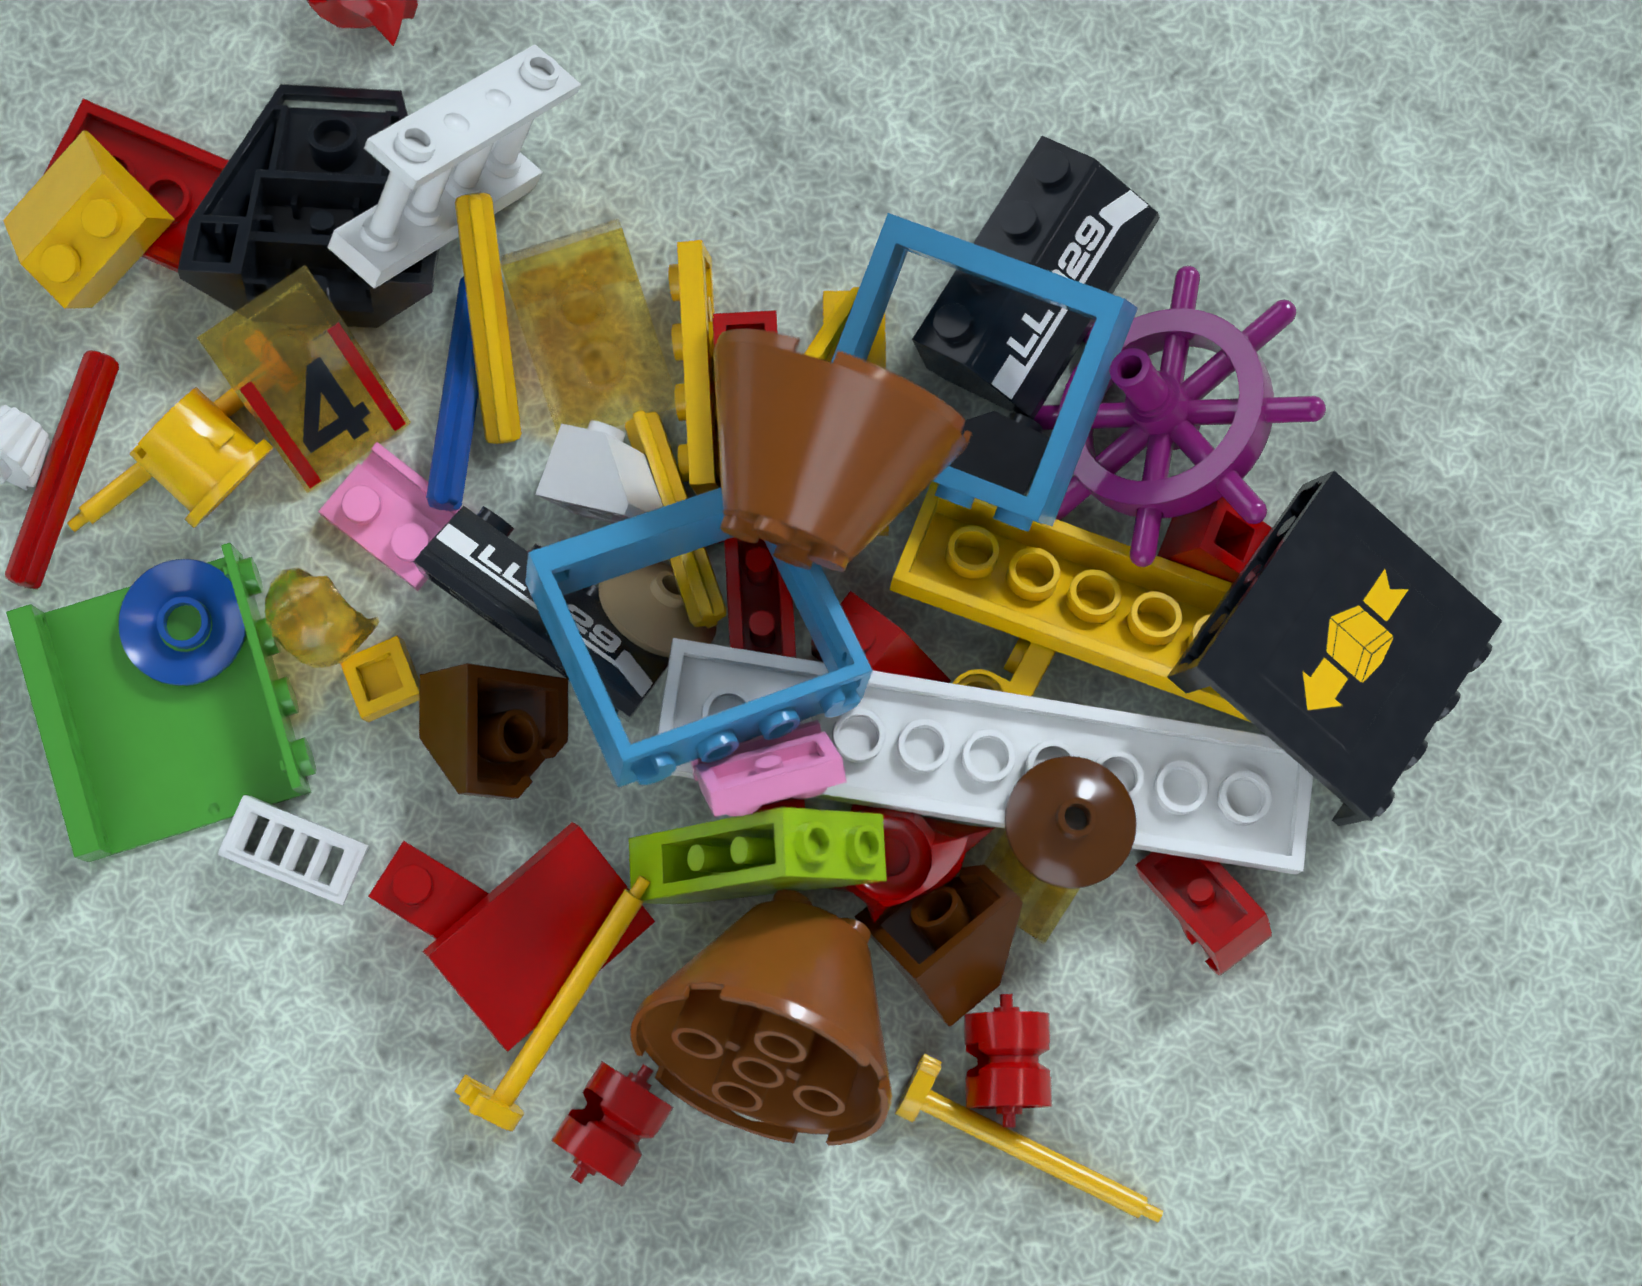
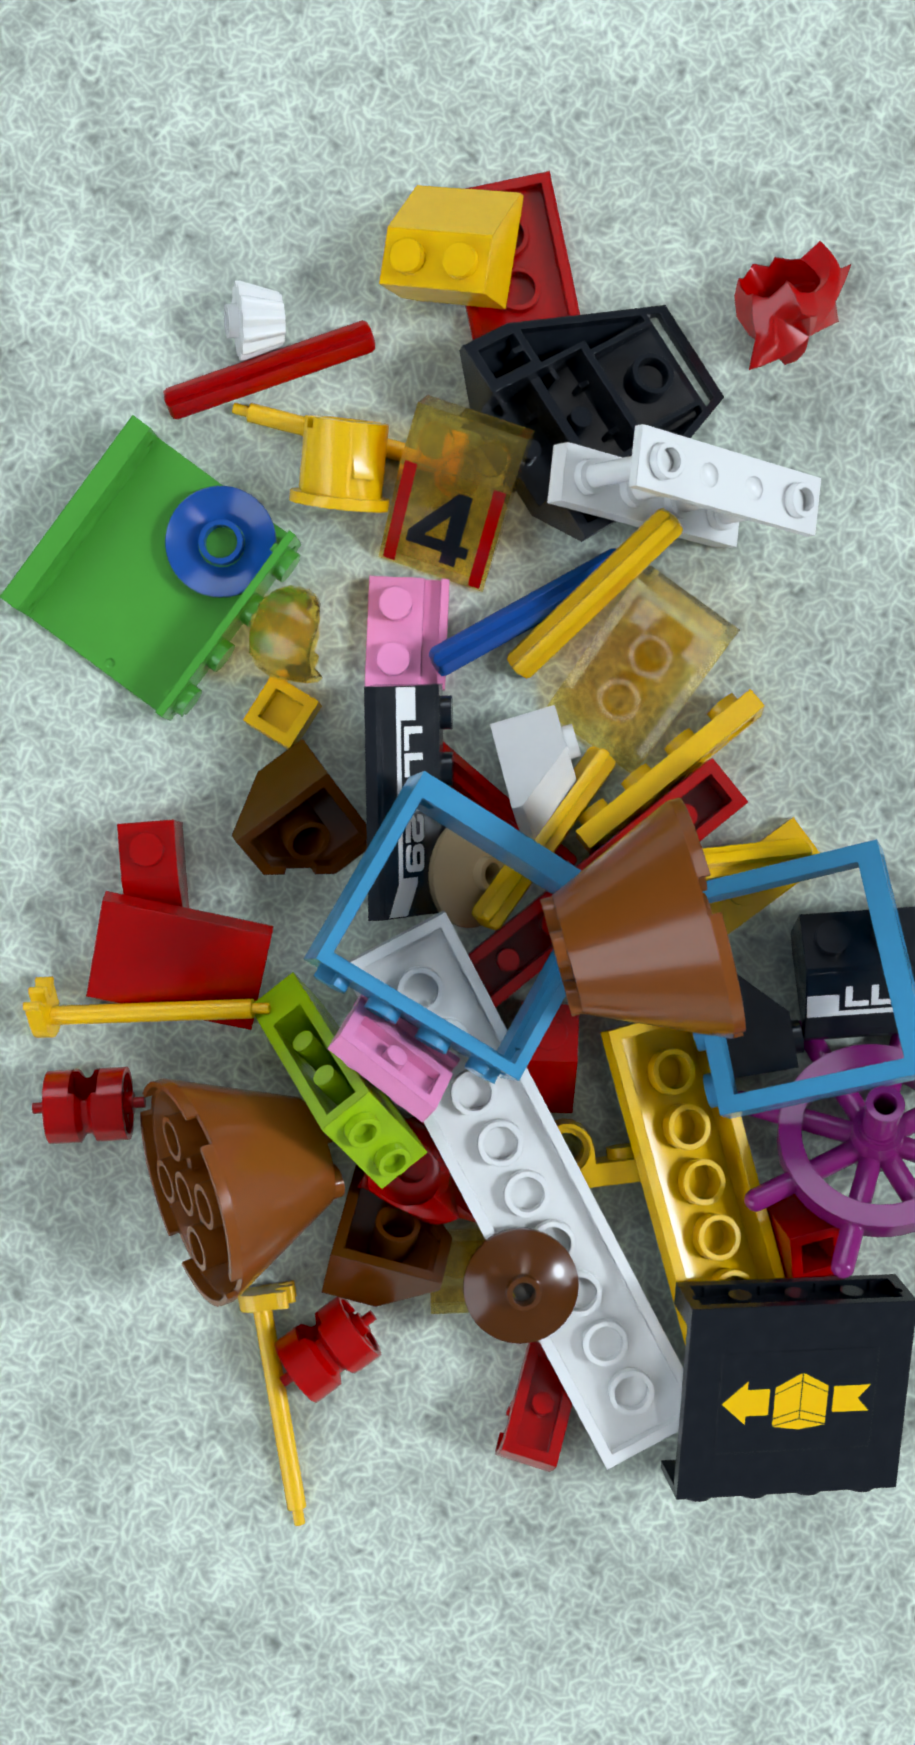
camera: 55 degrees right, 10 degrees up
white slope [218,795,369,905] -> none

